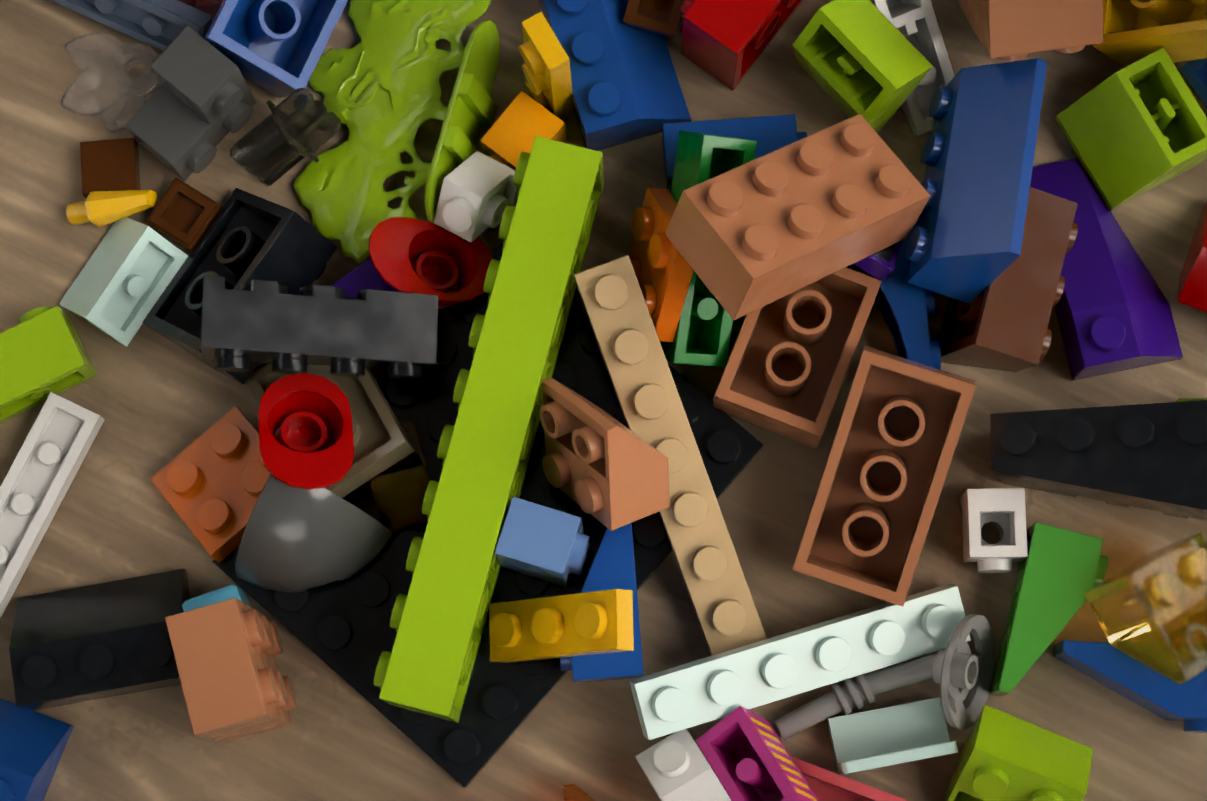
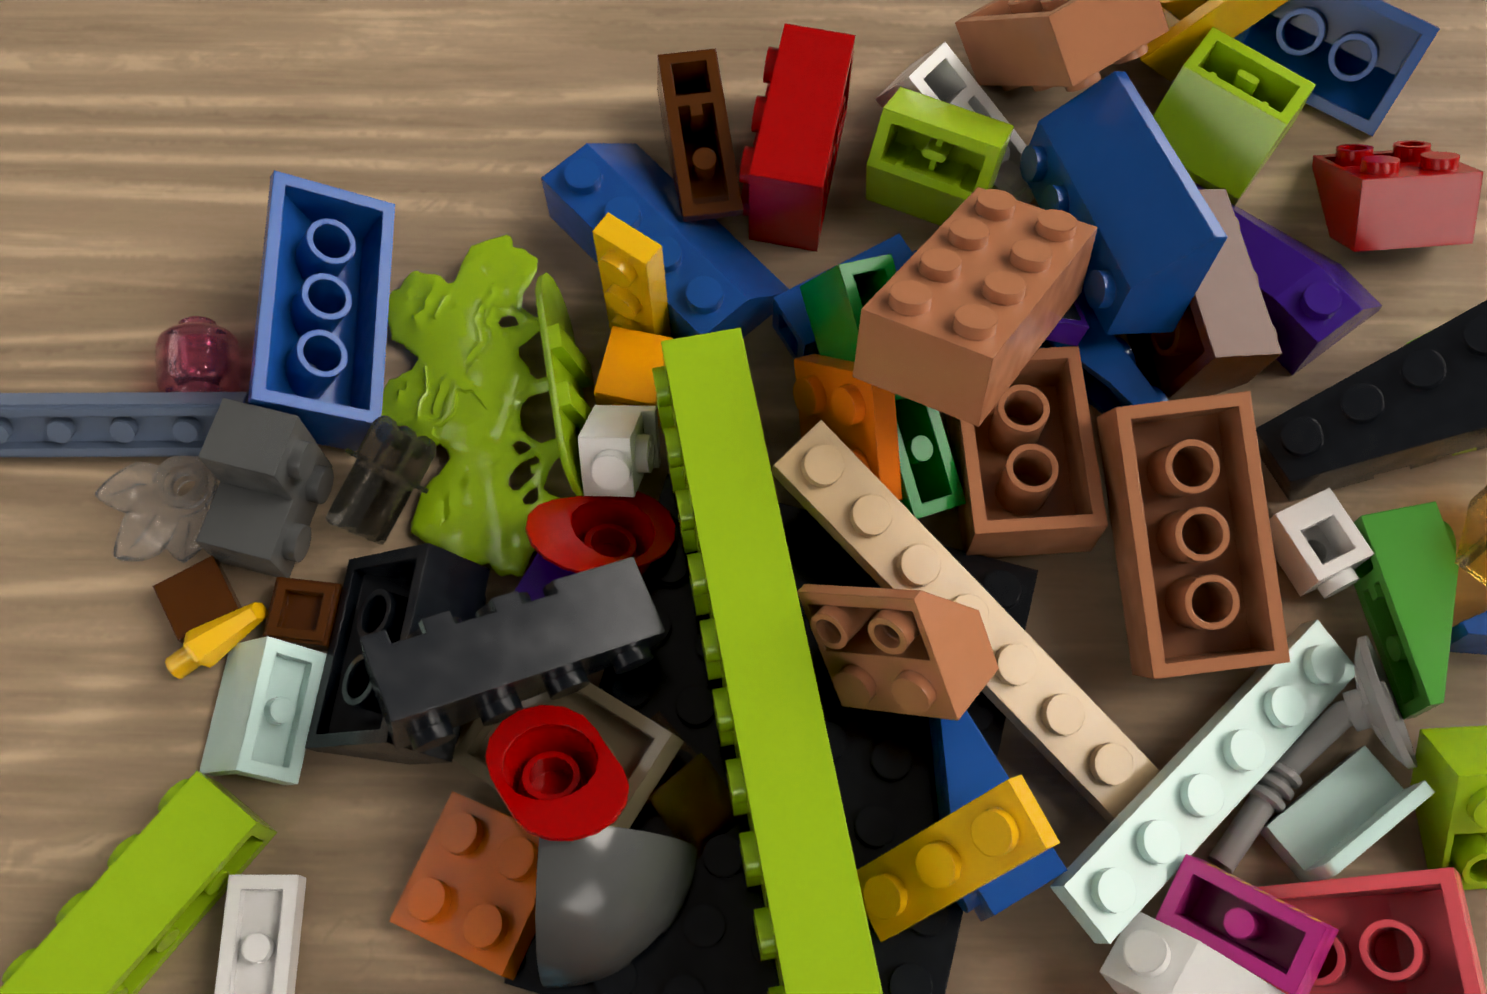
camera: 30 degrees left, 10 degrees down
medium blue brick [495,497,591,587] -> none

